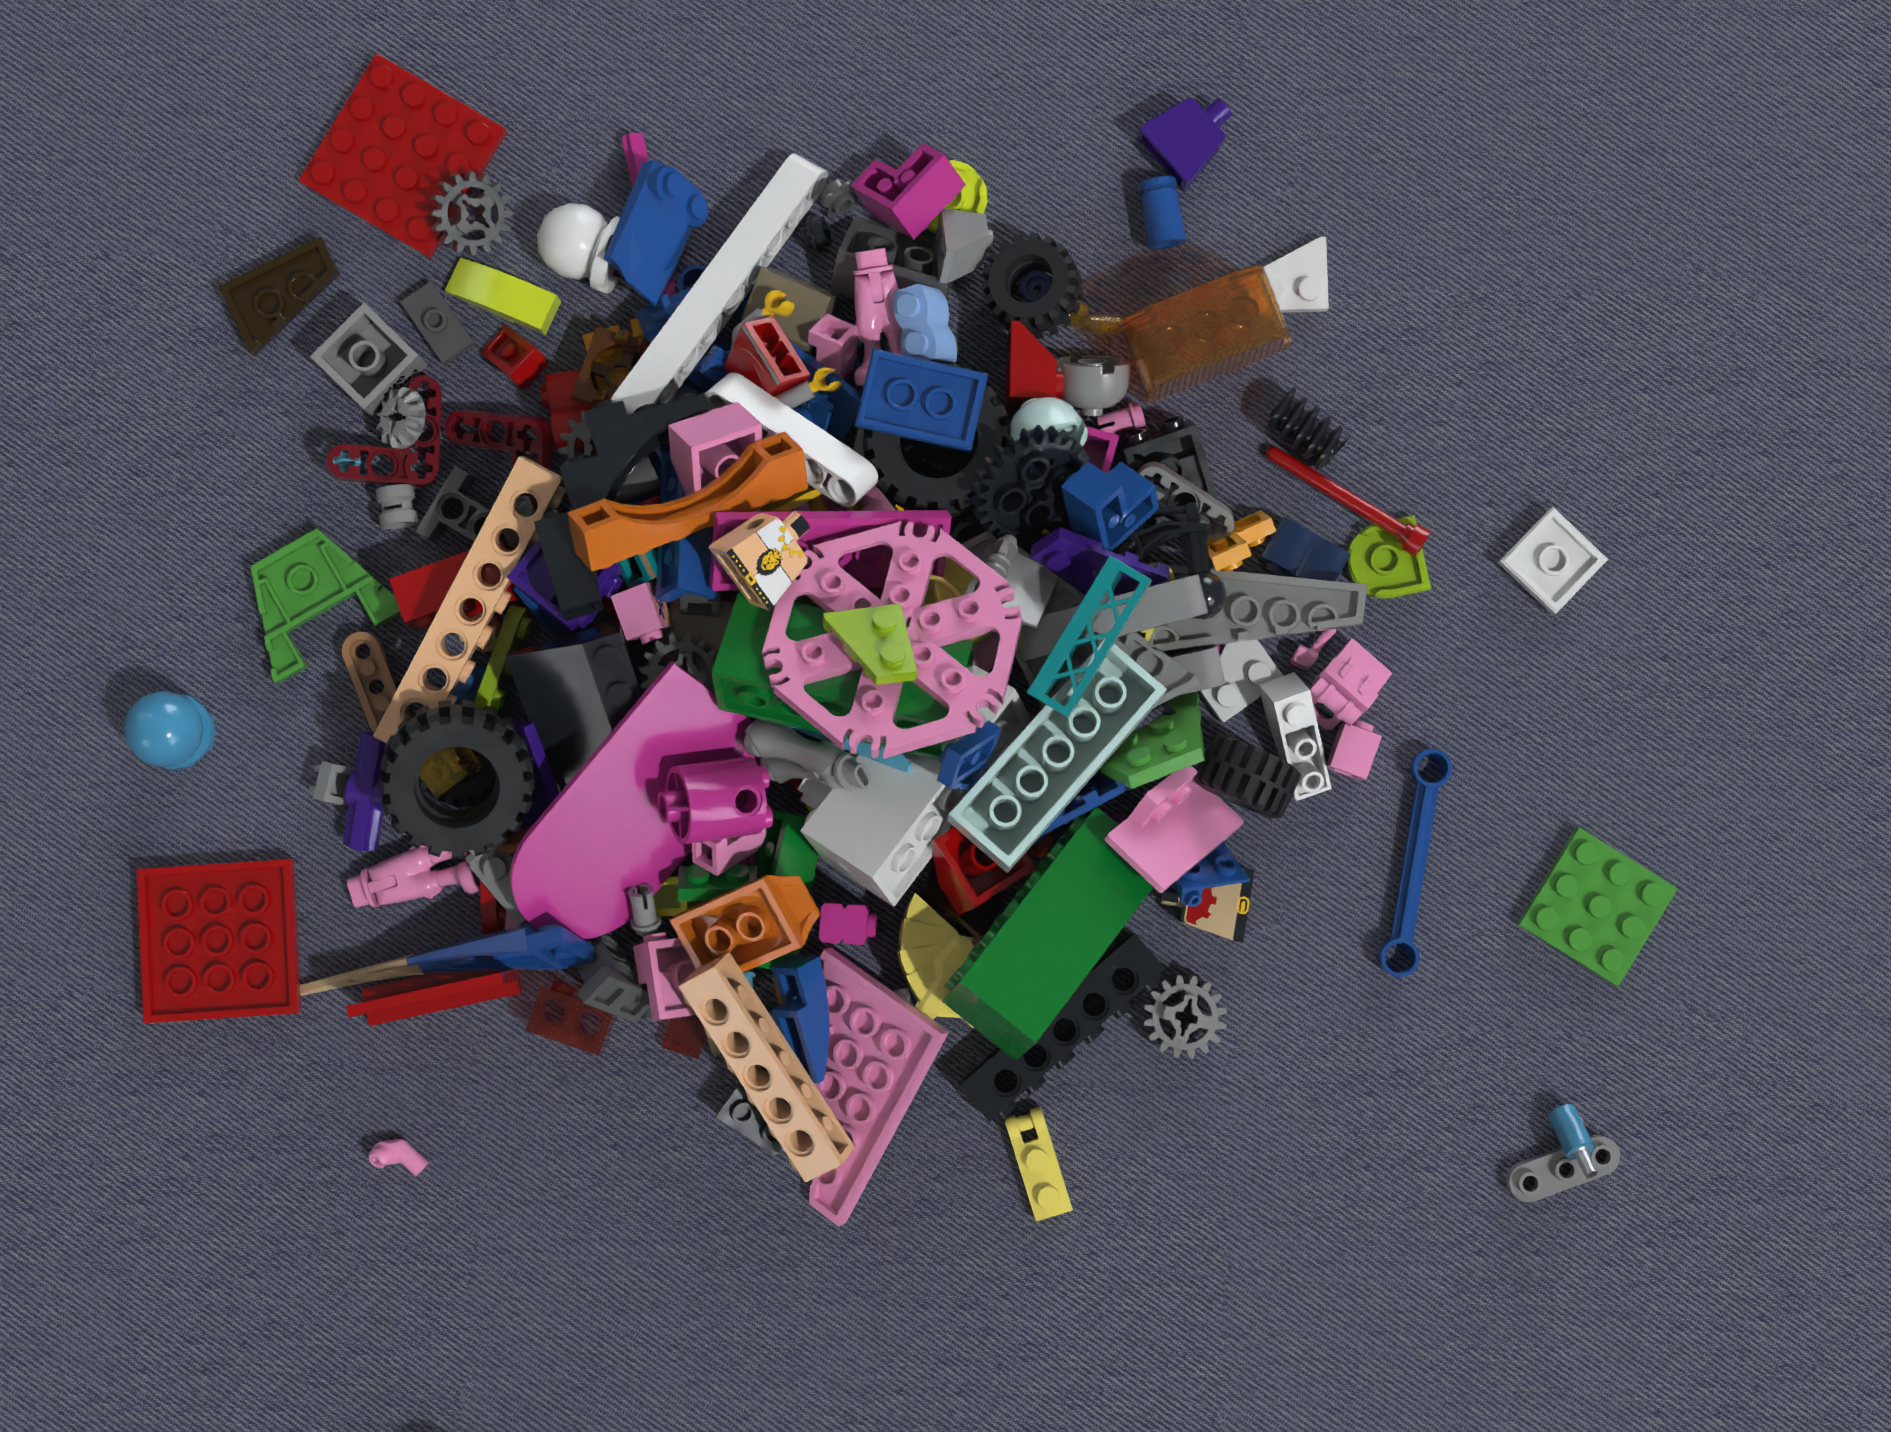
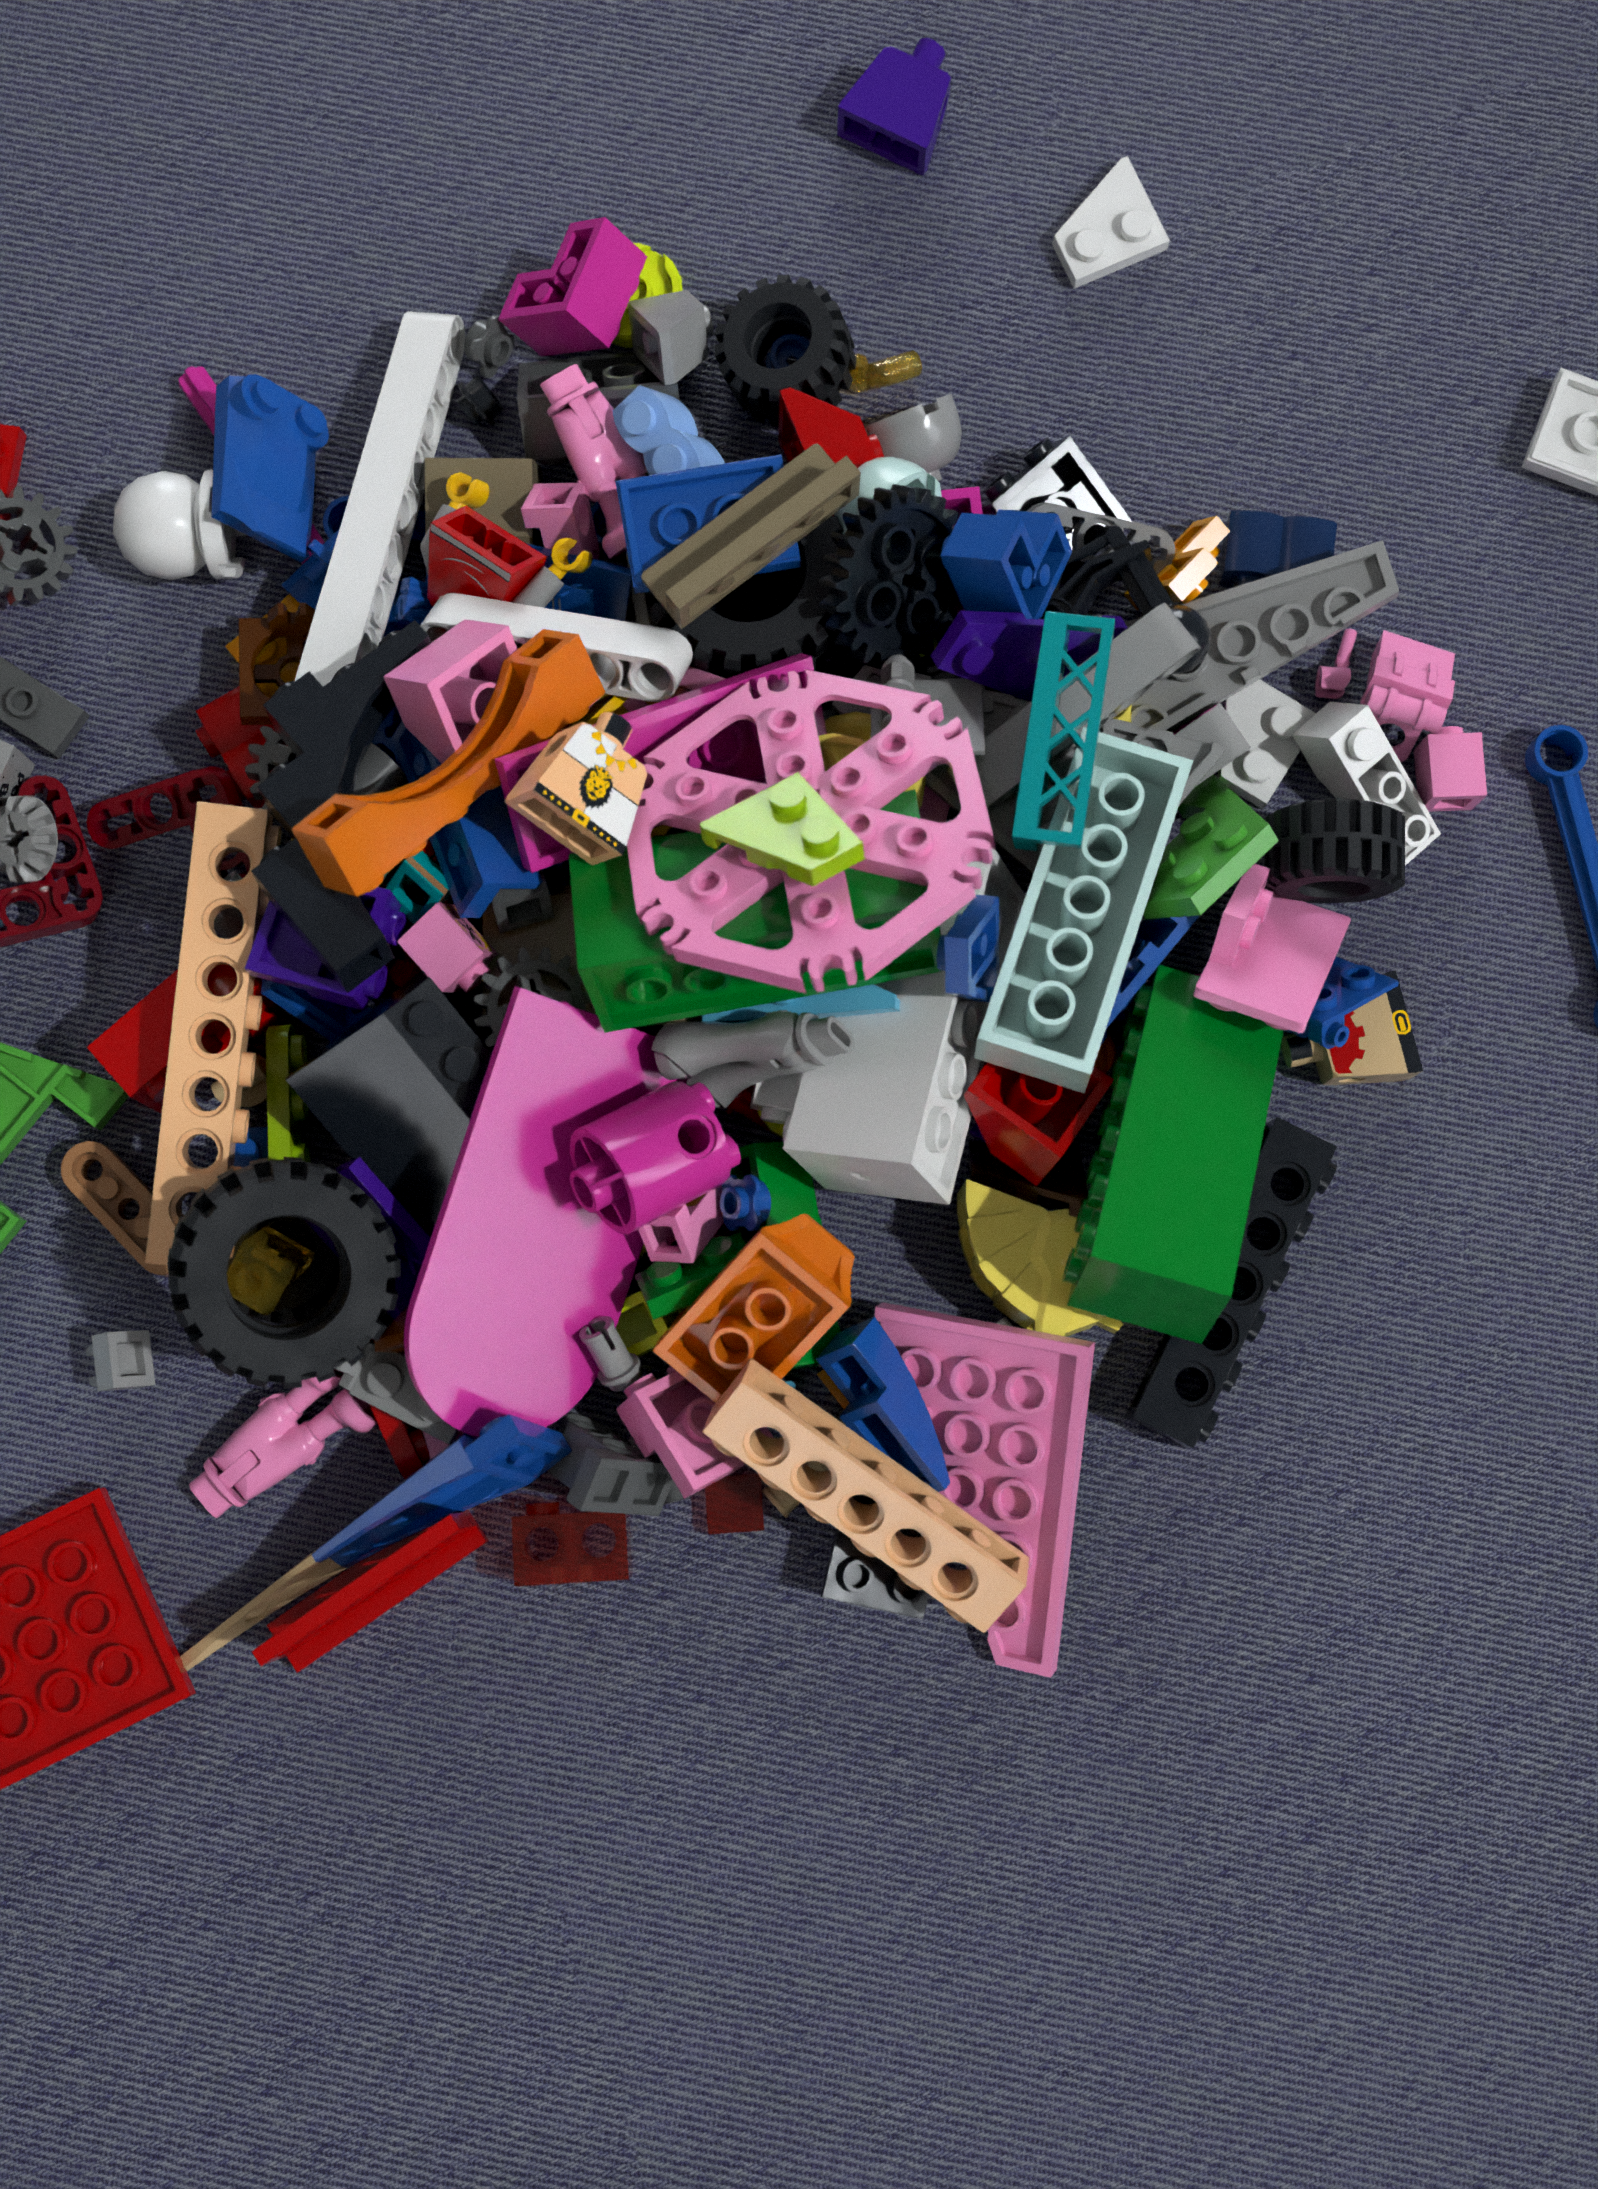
camera: 25 degrees left, 5 degrees down
dark purple piece [343,731,387,851] -> none
bright pink arm [369,1139,429,1177] -> none
light grey wheel [375,484,419,529] -> none
dark grey tile [415,466,506,543] -> none
neon yellow slope [445,257,561,336] -> none
red slope [480,325,548,390] -> none
dark pink brick [819,902,877,945] -> none
light yellow plate [1004,1106,1073,1222] -> none
bright pink pin [1096,402,1146,434] -> none
clear orange brick [1119,265,1292,403] -> none
blue piece [1139,176,1186,250] -> none
light grey gear [1142,975,1227,1059] -> none
red piece [1266,446,1431,557] -> none
black piece [1267,387,1351,470] -> none
lime tile [1346,515,1431,599] -> none
none -> dark tan panel [641,444,861,629]
none -> blue plate [720,1174,771,1231]

